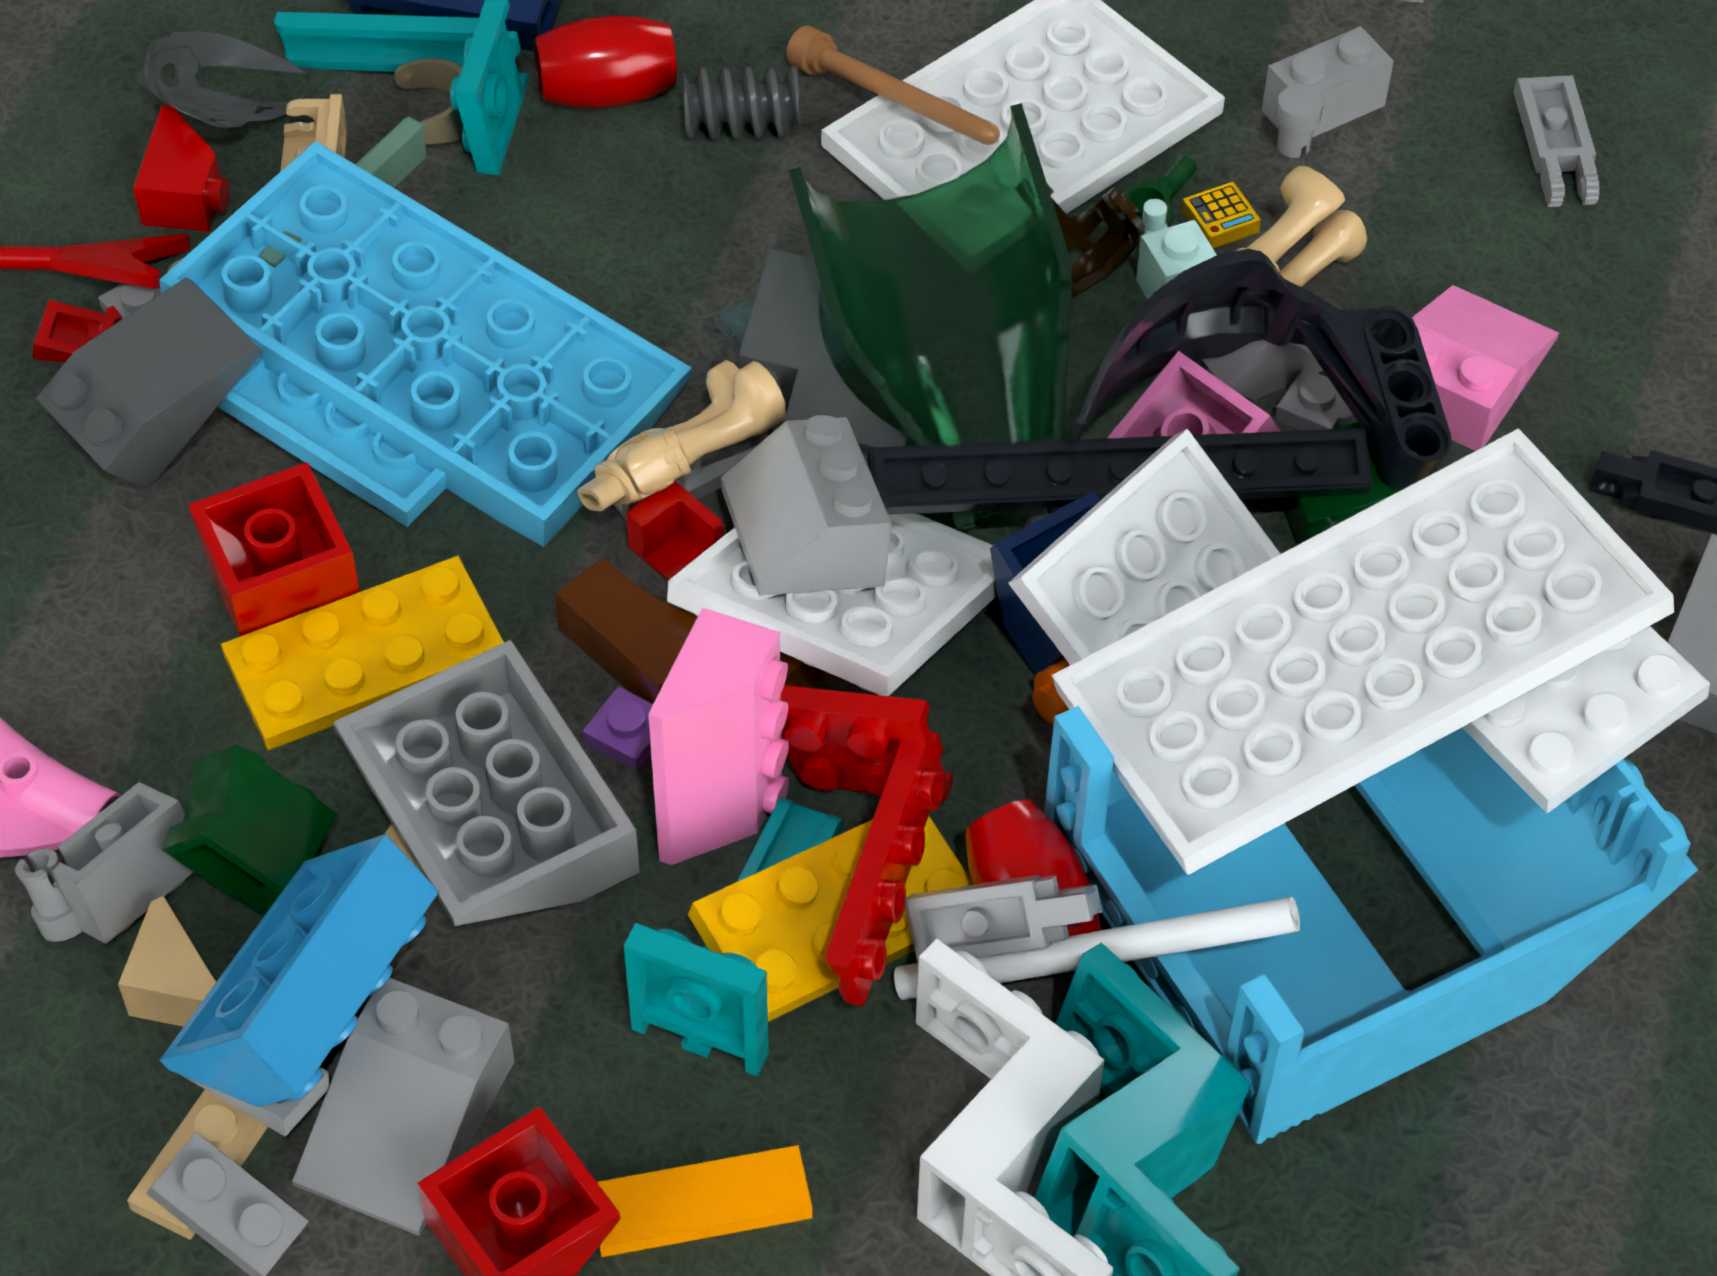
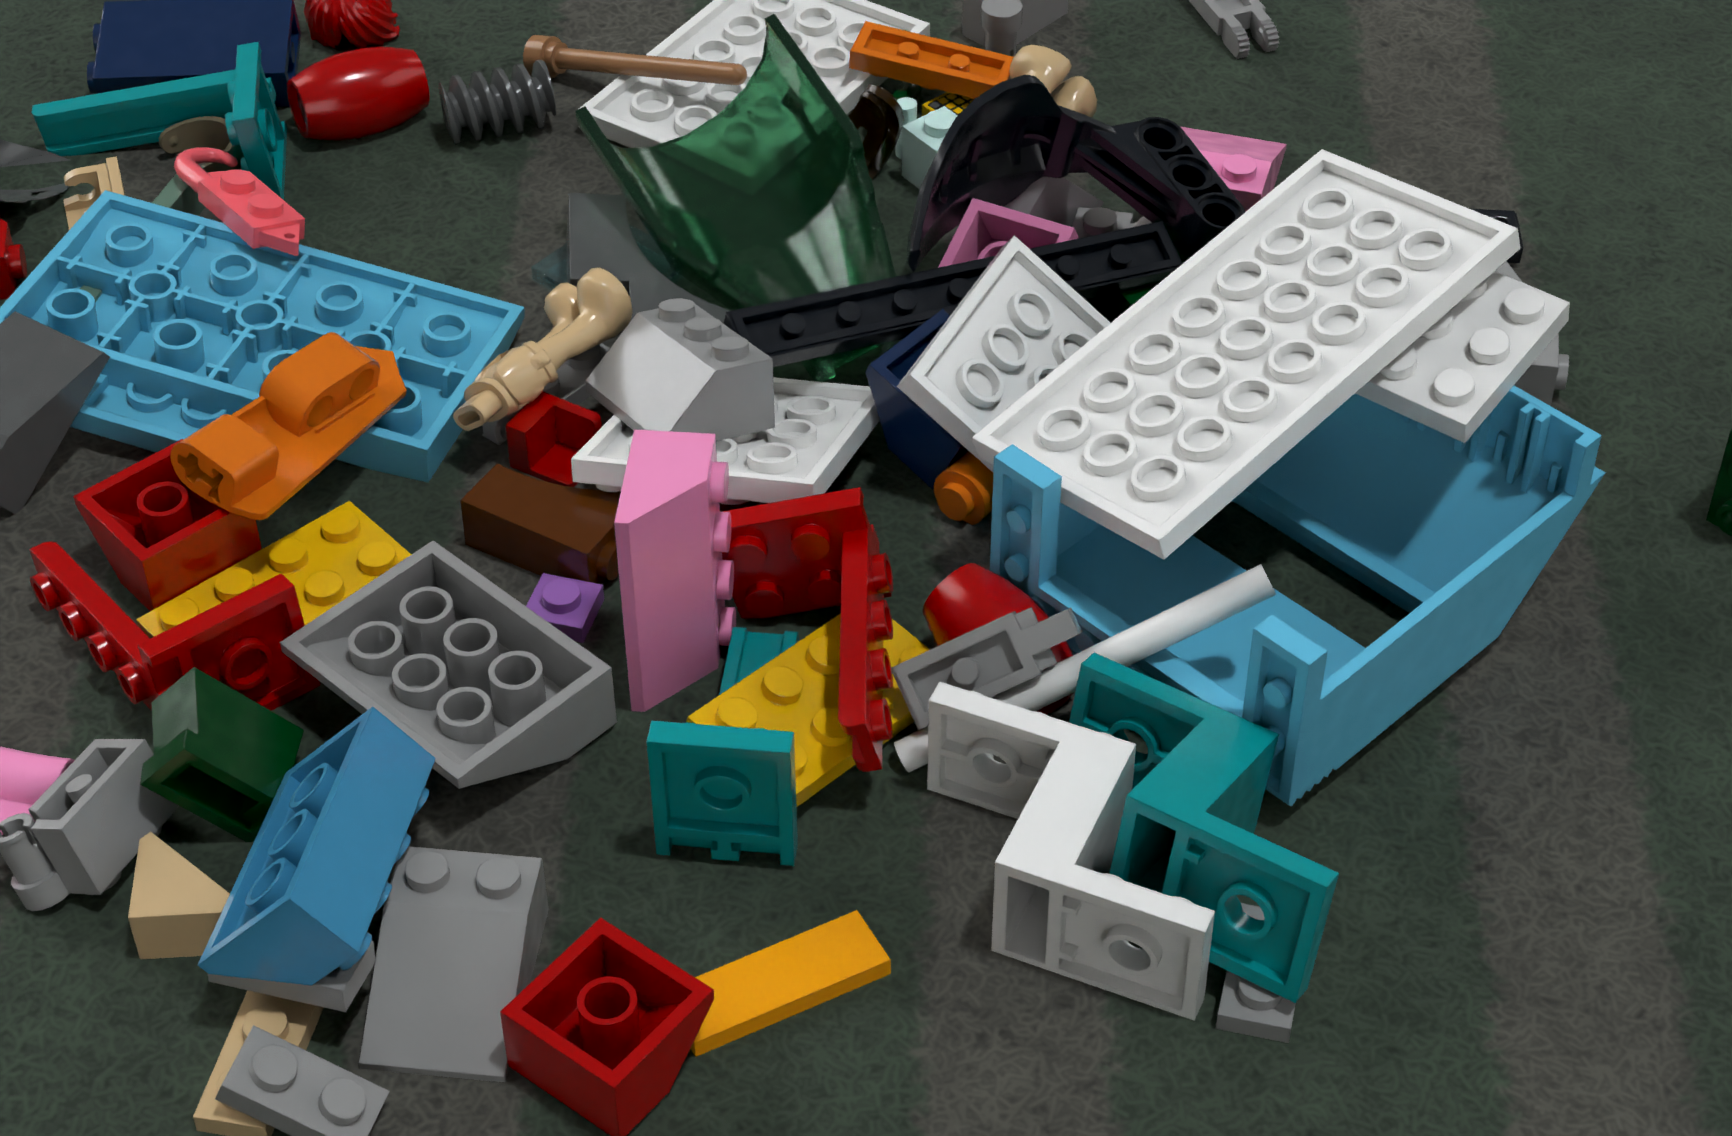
camera: 15 degrees left, 10 degrees down
none -> red bracket [29,541,320,711]
none -> orange panel [171,332,407,520]
none -> coral plate [174,147,305,256]
none -> orange plate [849,21,1014,100]

